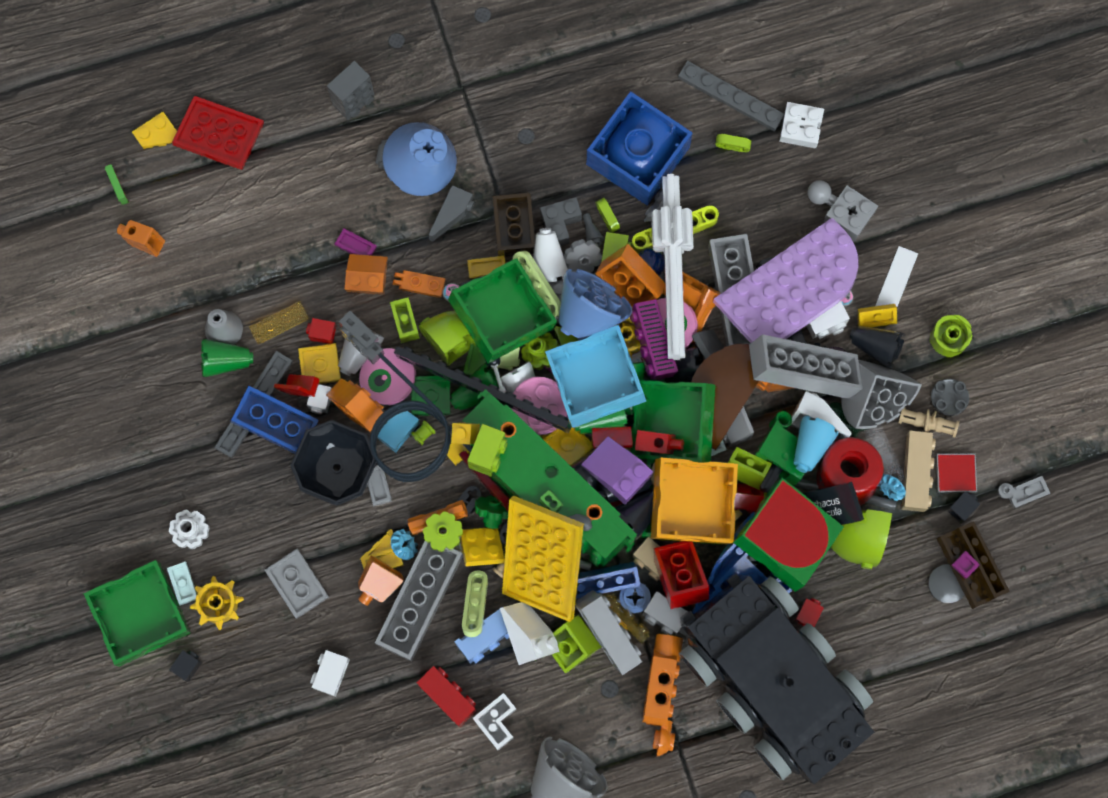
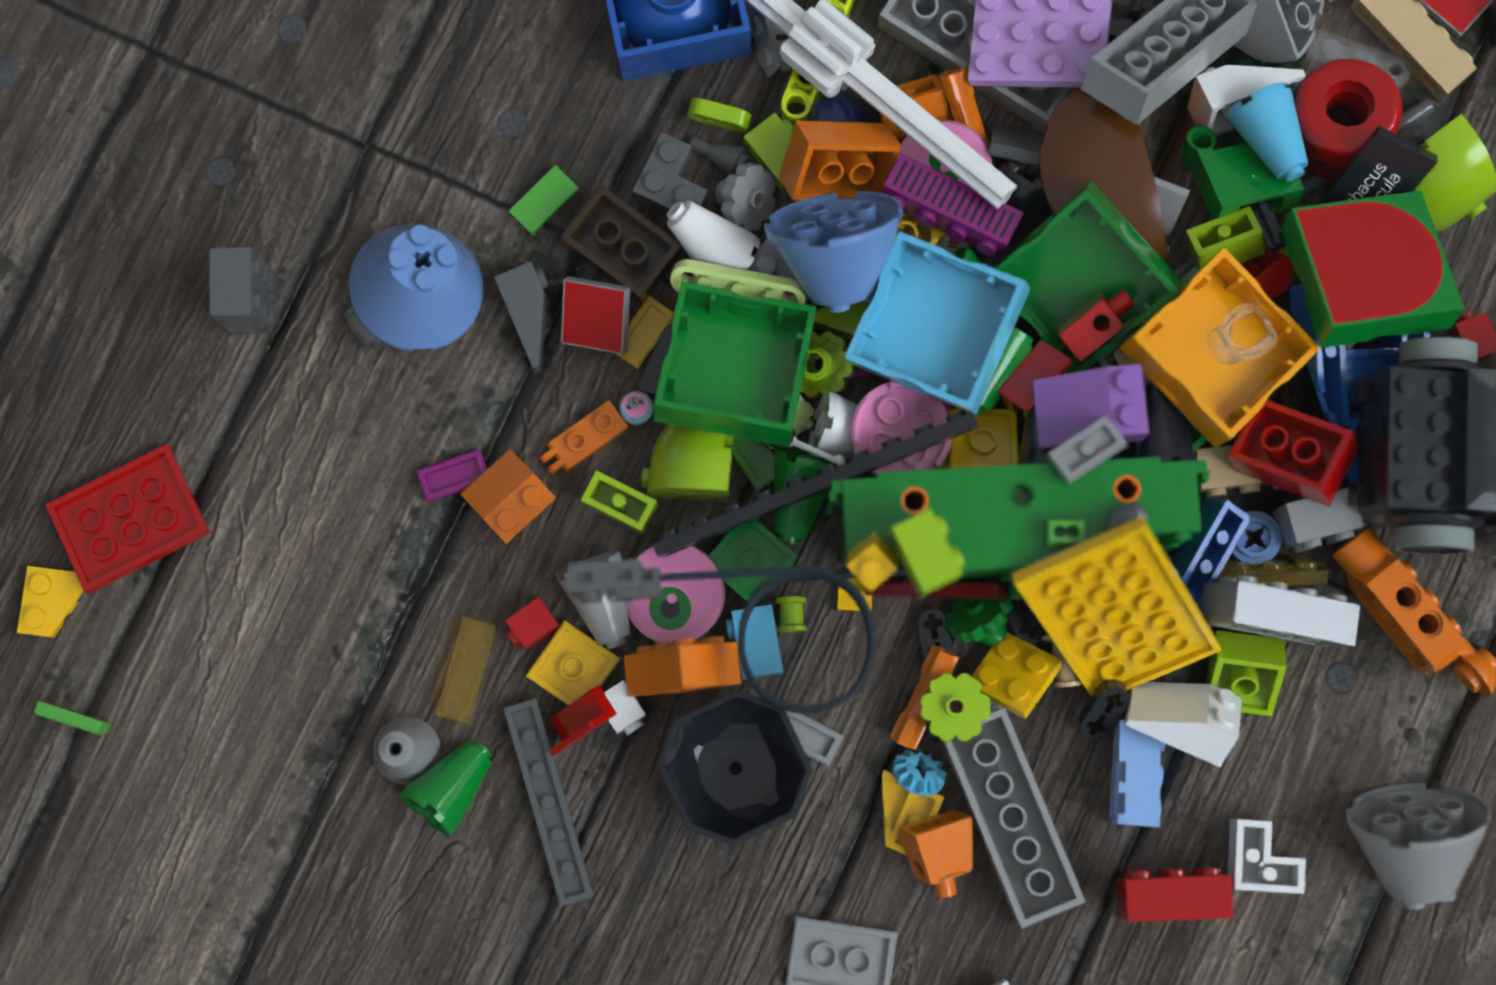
camera: 45 degrees left, 5 degrees up
orange torso [117,220,165,257] -> none
blue brick [230,386,319,454] -> none
yellowish green plate [462,570,488,637] -> none
medium azure gear [878,474,906,501] -> none
none -> bright green tile [509,165,580,236]
none -> red tile [561,276,630,355]
none -> light grey plate [1047,416,1127,485]
none -> black beam [1079,679,1129,740]
none -> clear piece [1207,302,1277,365]

